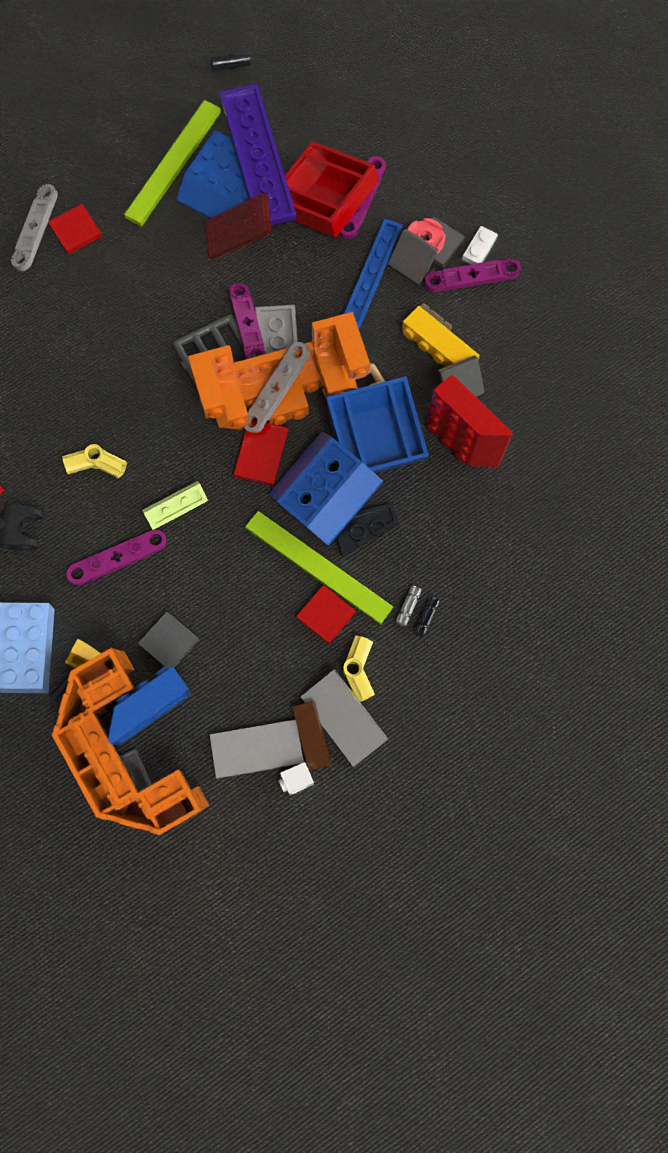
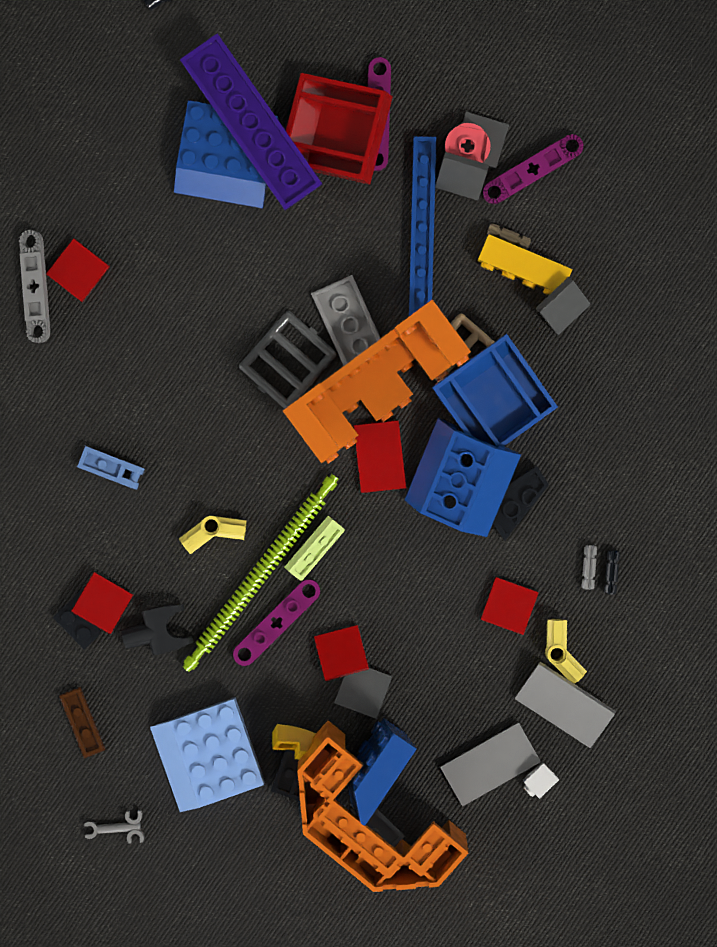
camera: 10 degrees left, 15 degrees up
lime tile [124,100,221,227] -> none
clear red tile [206,193,272,259] -> none
magenta piece [229,283,266,359] -> none
light grey piece [244,342,310,433] -> none
lime tile [246,511,393,625] -> none
reddish brown tile [293,701,331,771] -> none
red slope [426,374,513,467] -> none
white plate [462,226,498,264] -> none
none -> medium blue plate [77,446,145,490]
none -> lime hose [183,474,339,672]
none -> red tile [314,625,369,681]

